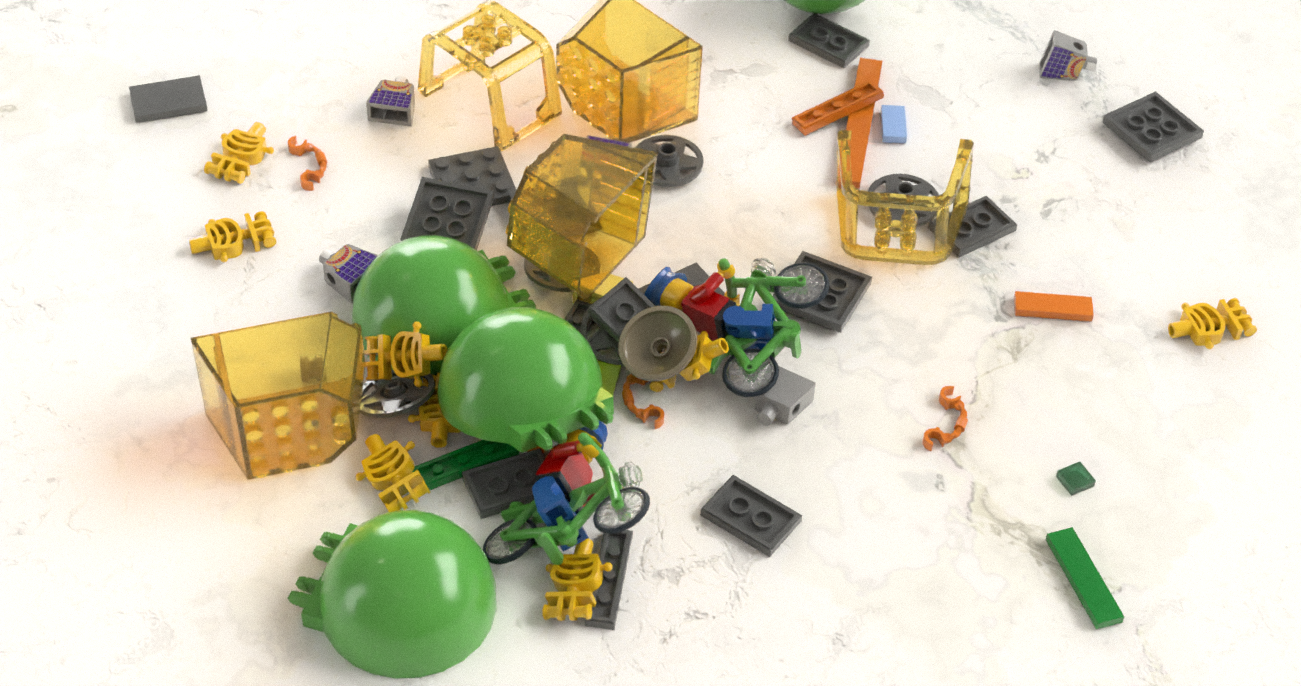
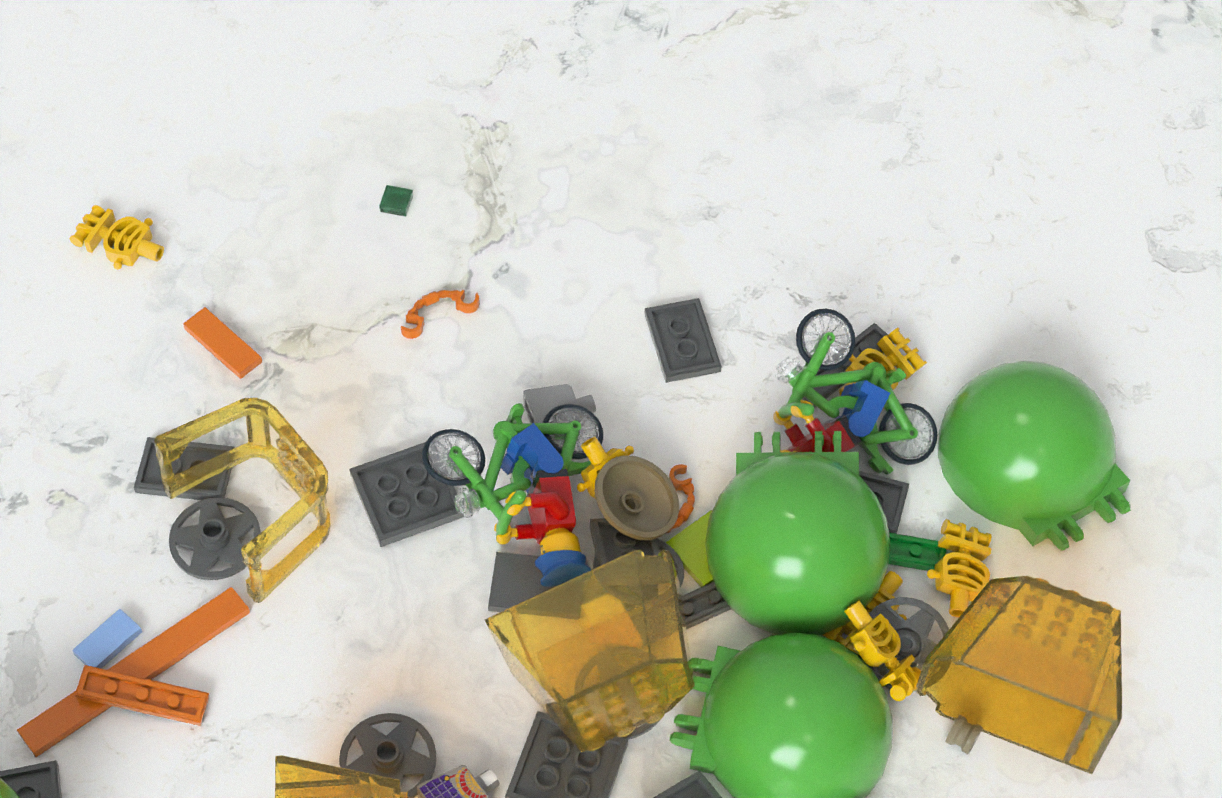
camera: 140 degrees left, 10 degrees up
green tile [1045,527,1125,630] -> none

